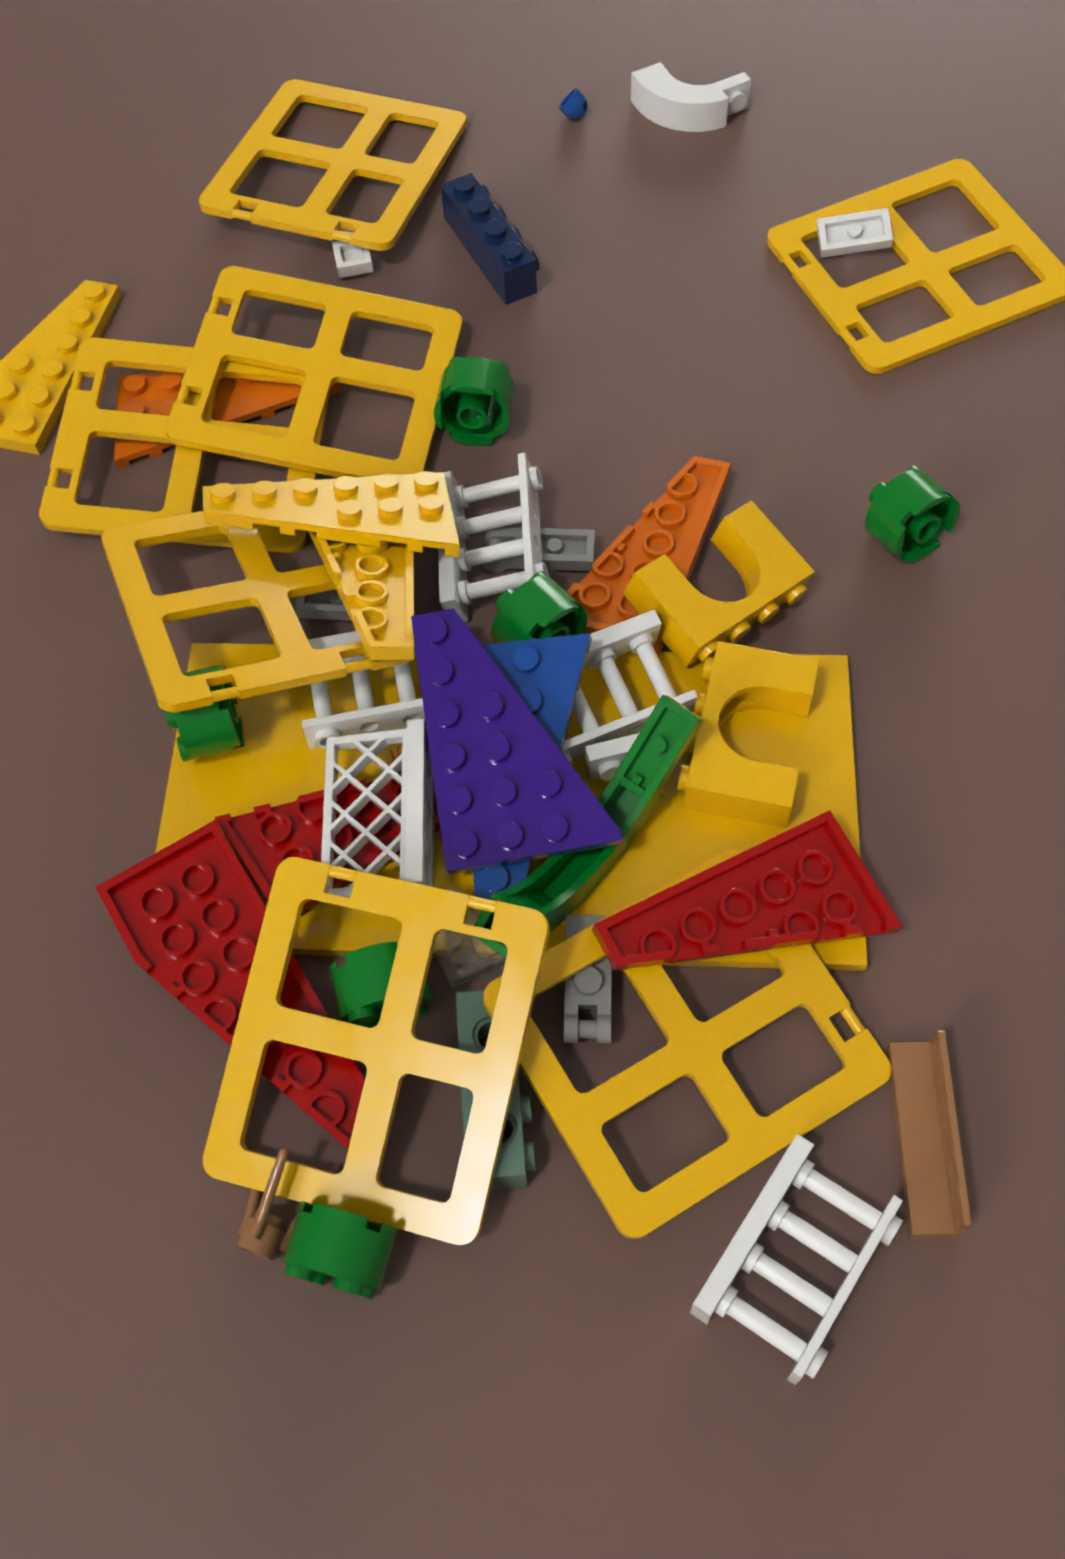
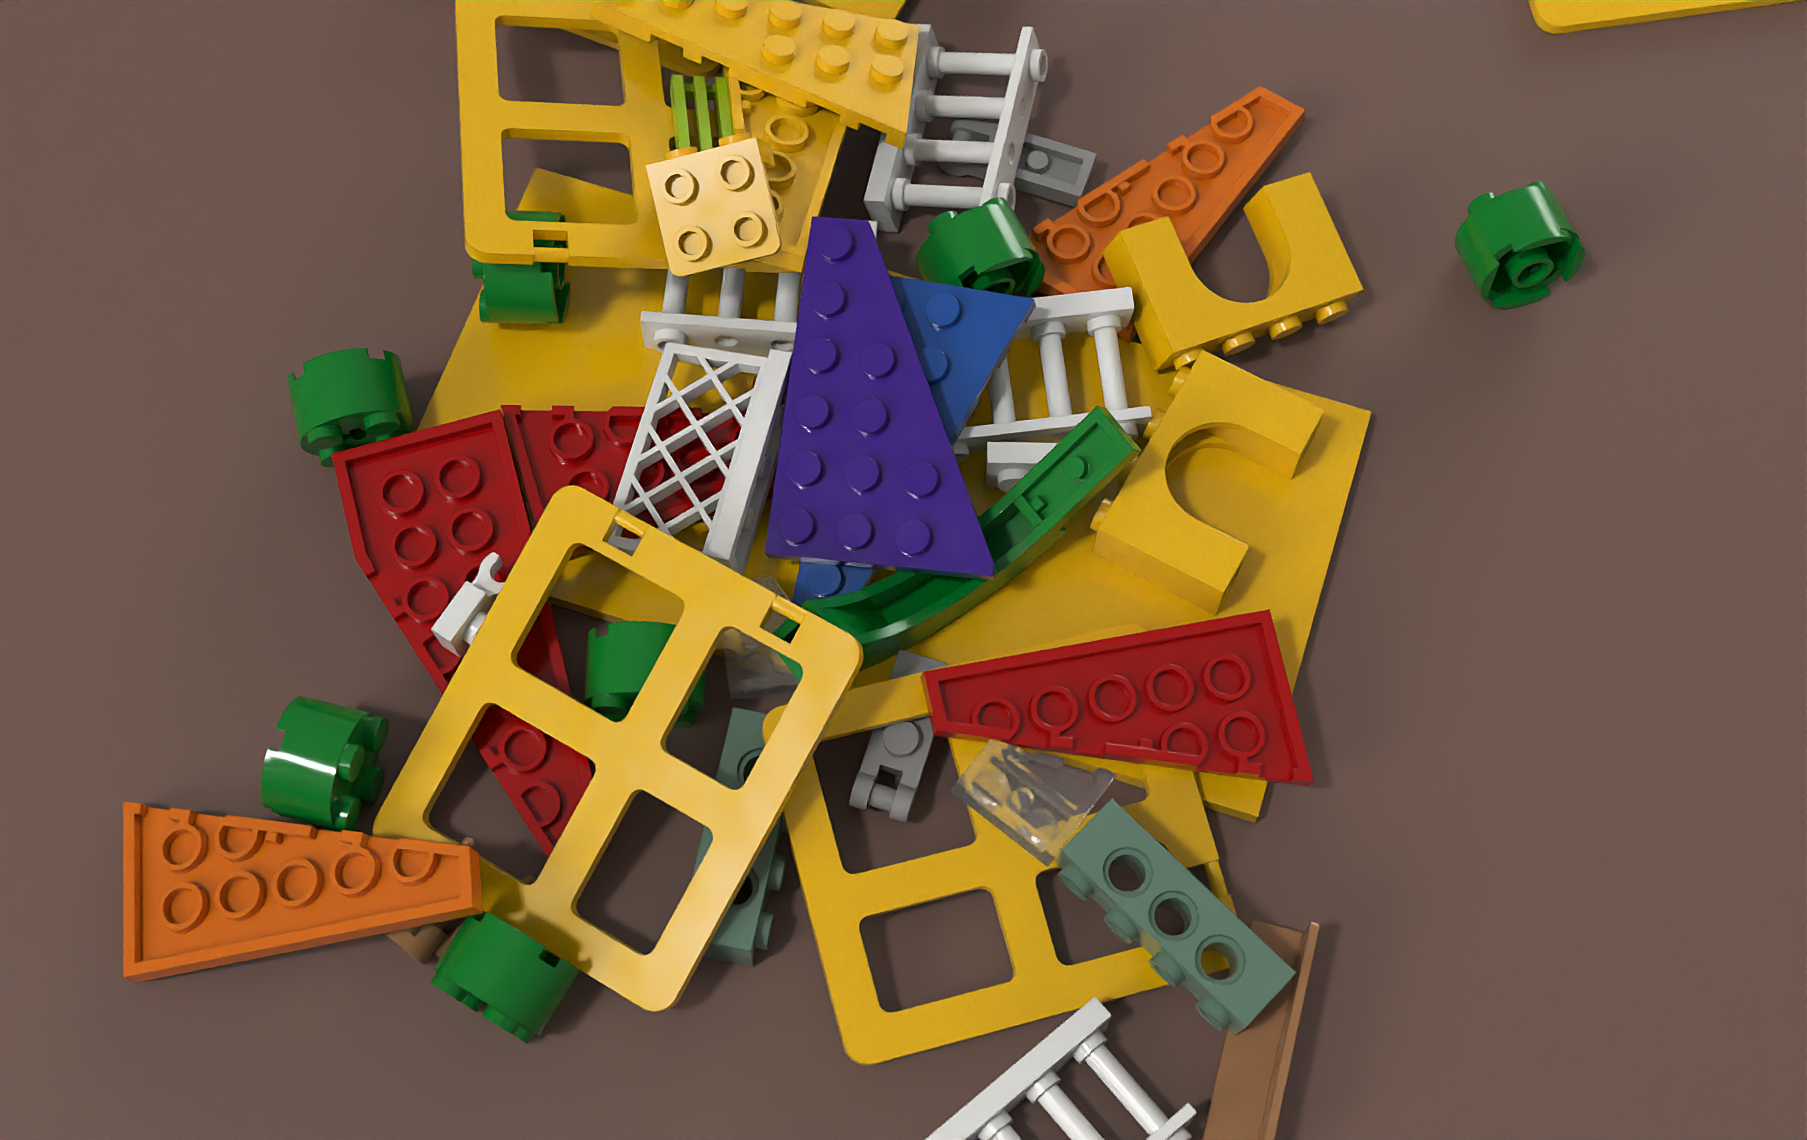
camera: 10 degrees right, 5 degrees up
none -> orange wing [123,801,483,983]
none -> green brick [261,696,389,831]
none -> green brick [287,348,415,467]
none -> white plate [431,552,505,658]
none -> yellow bracket [646,132,782,277]
none -> lime tile [670,74,733,151]
none -> clear wing [950,739,1116,867]
none -> sand green brick [1055,798,1296,1035]

